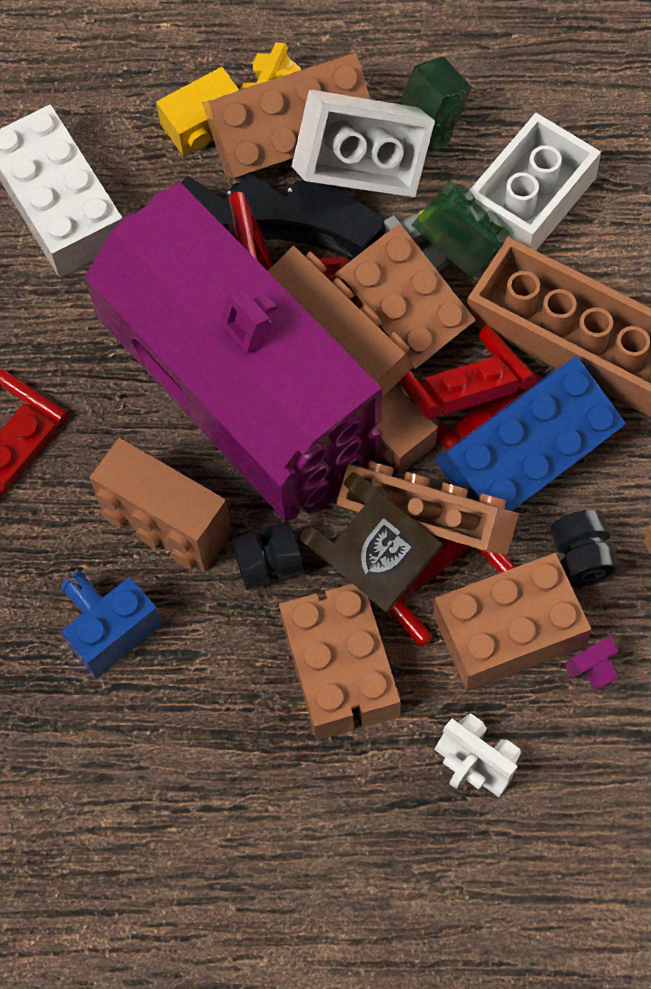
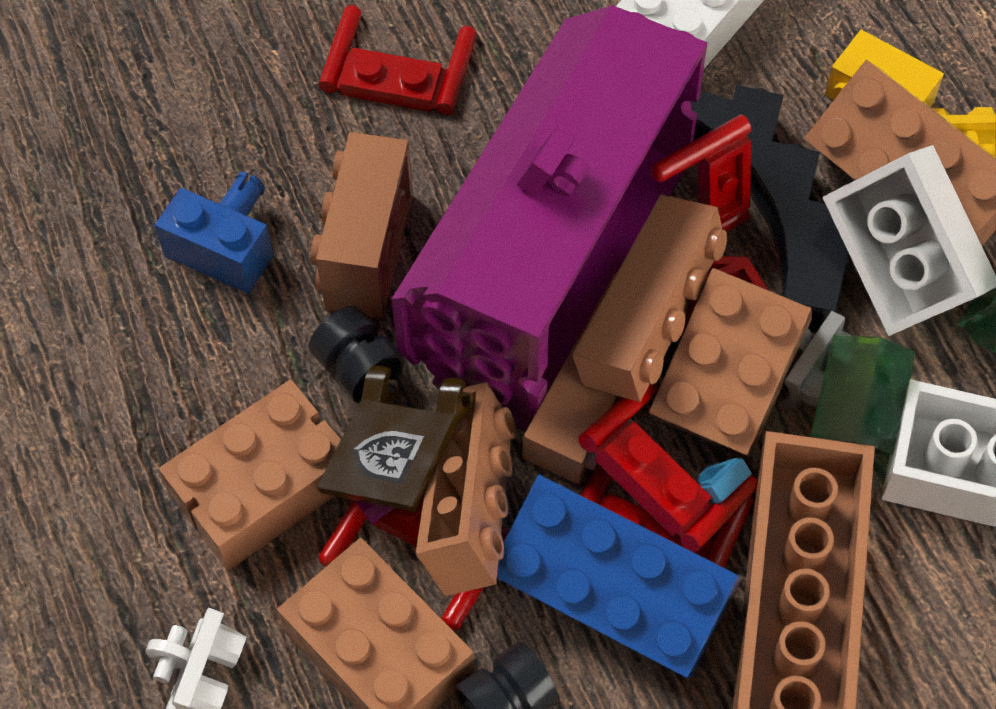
camera: 65 degrees right, 5 degrees down
none -> dark azure tile [698,458,752,504]

